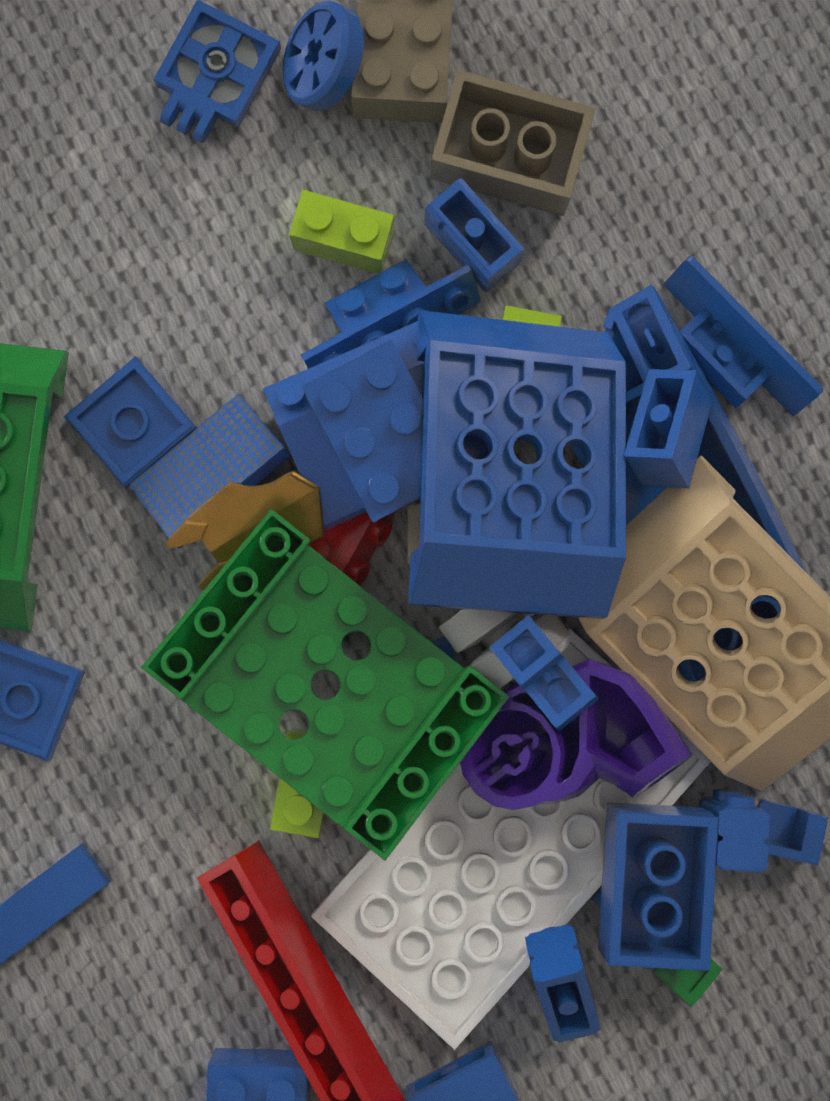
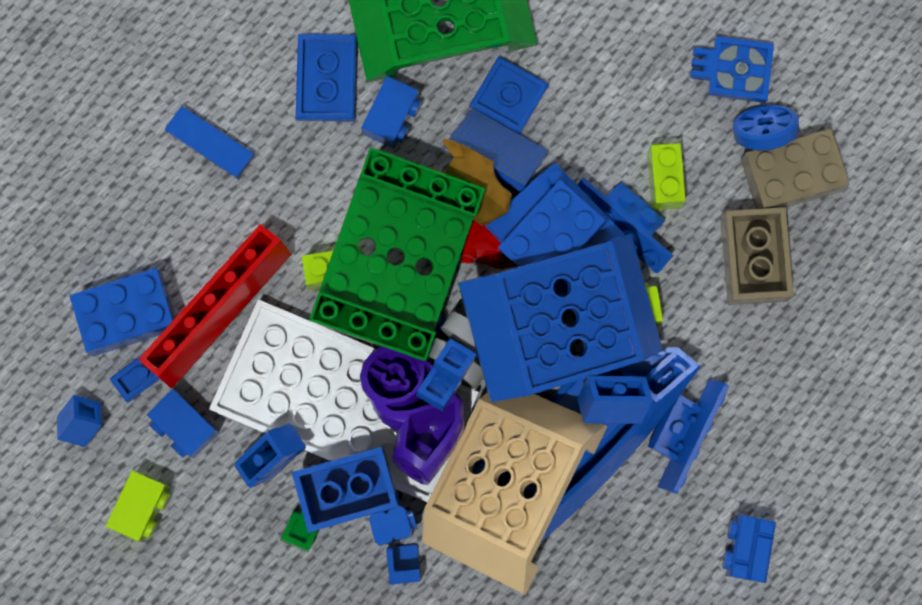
camera: 70 degrees right, 5 degrees down
blue brick [424,178,525,293] -> none
none -> blue brick [361,76,422,149]

